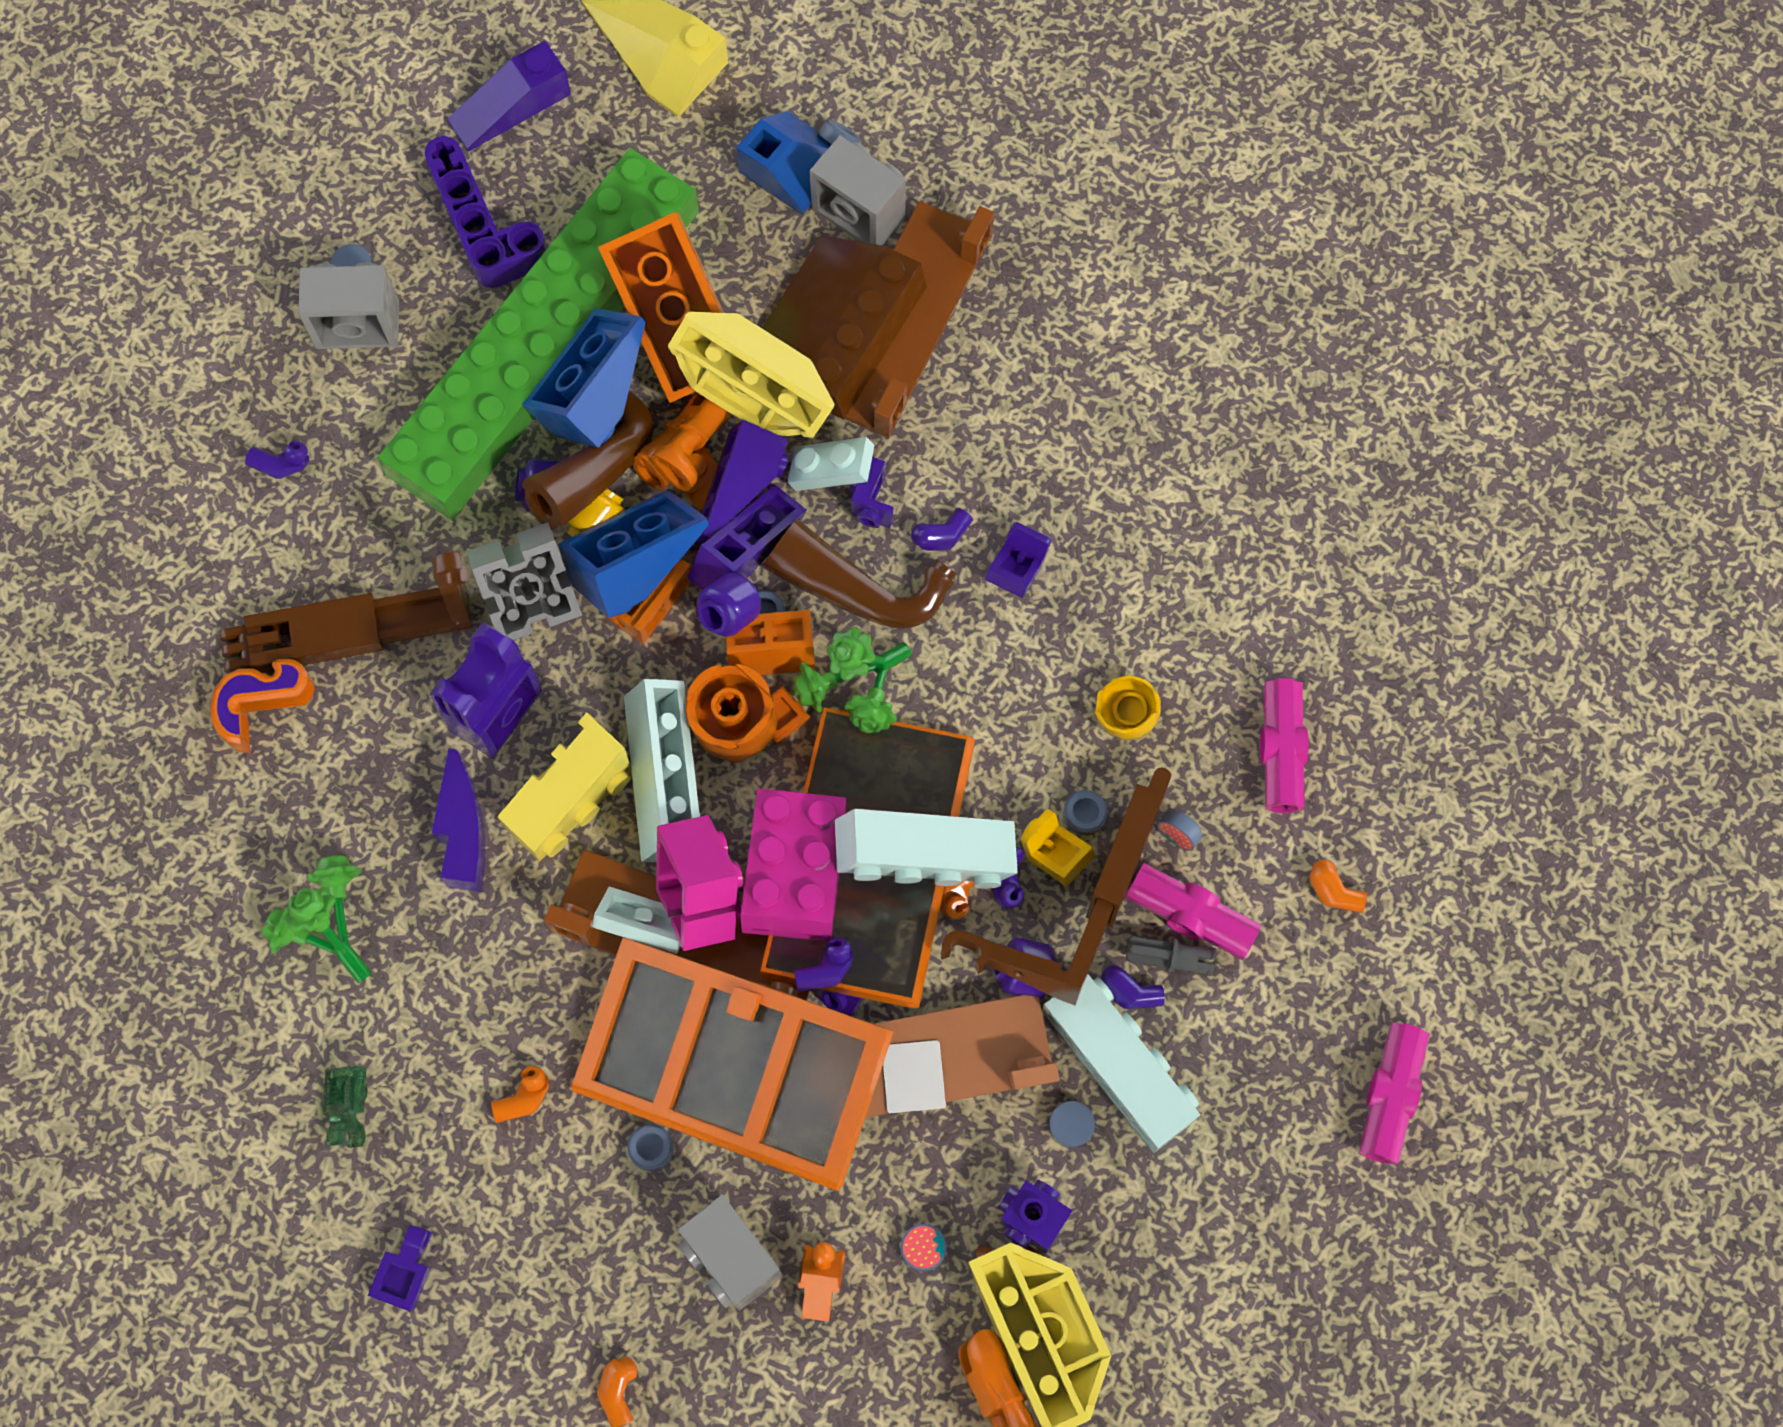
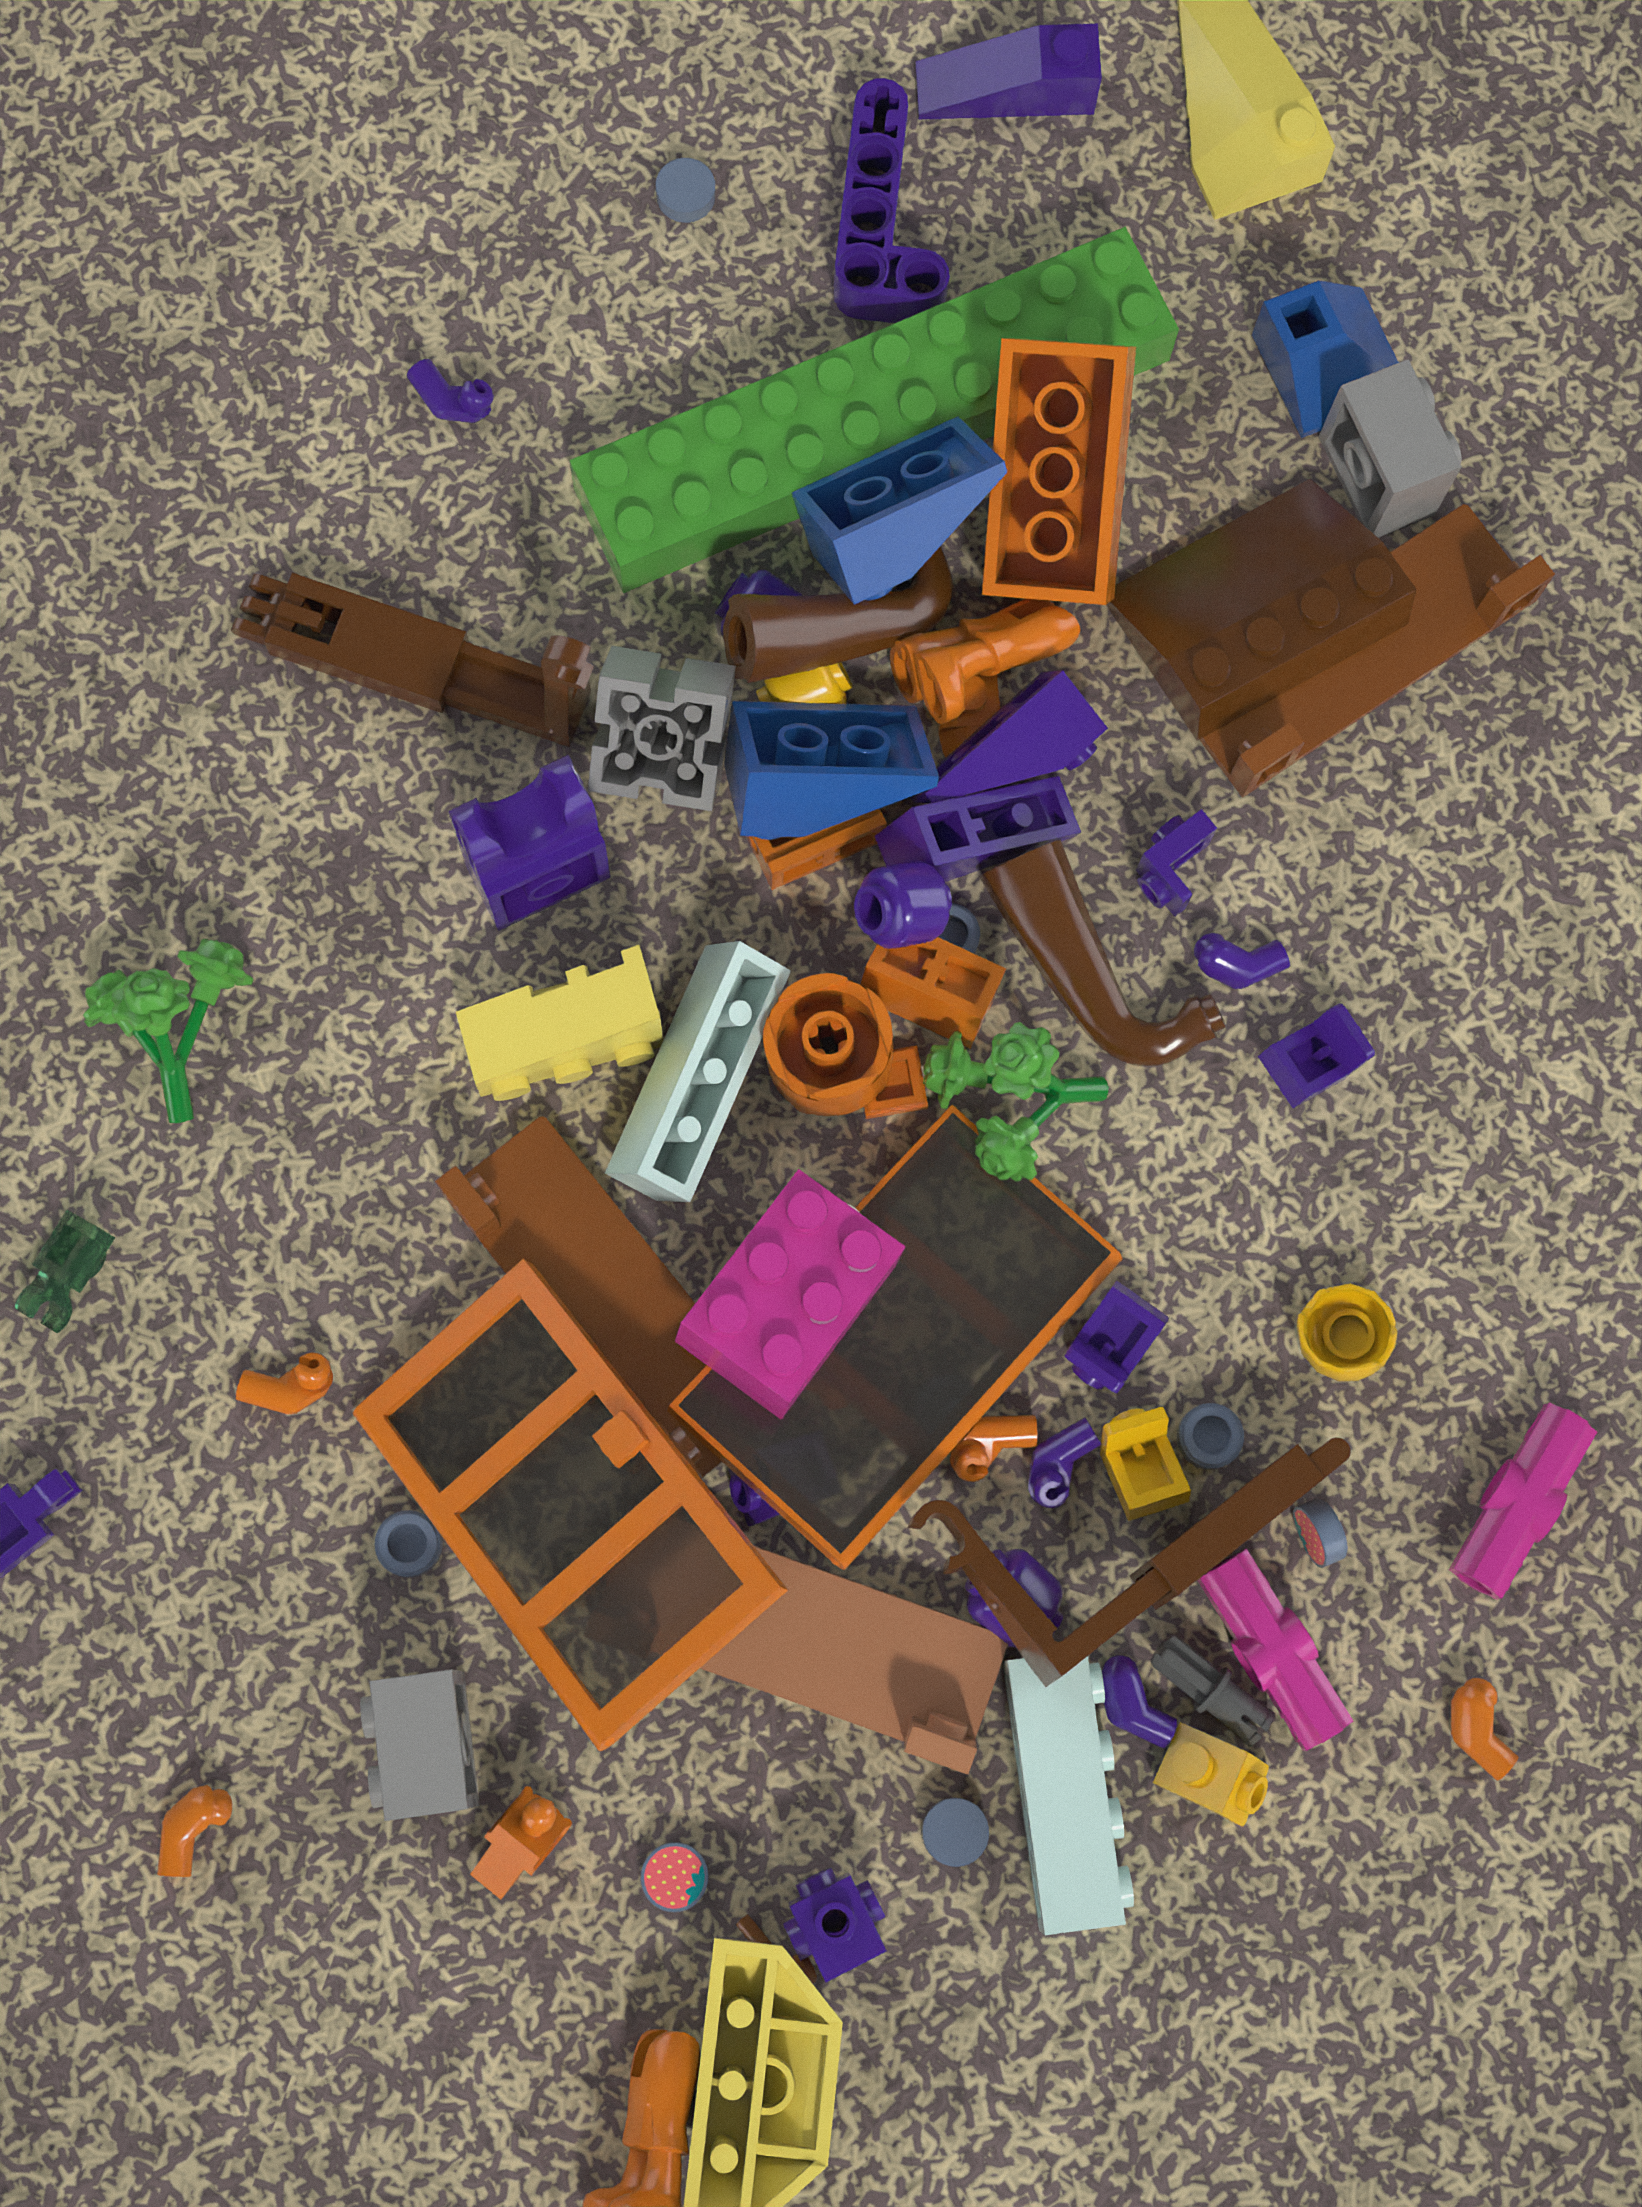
camera: 25 degrees right, 5 degrees up
orange animal [210,659,315,753] -> none
light grey brick [298,262,399,349] -> none
dark purple slope [432,749,485,892] -> none
light aqua plate [592,886,683,954] -> none
dark pink piece [656,815,743,951] -> none
light yellow wedge [668,312,835,438] -> none
light aqua plate [787,437,875,491] -> none
dark purple arm [794,938,853,992] -> none
sand blue tile [819,119,860,144] -> none
light aqua brick [835,809,1017,889] -> none
white sticker [883,1040,946,1113] -> none
dark pink piece [1358,1022,1430,1165] -> none
none -> dark purple bracket [1064,1280,1170,1393]
none -> yellow bracket [1153,1722,1269,1827]

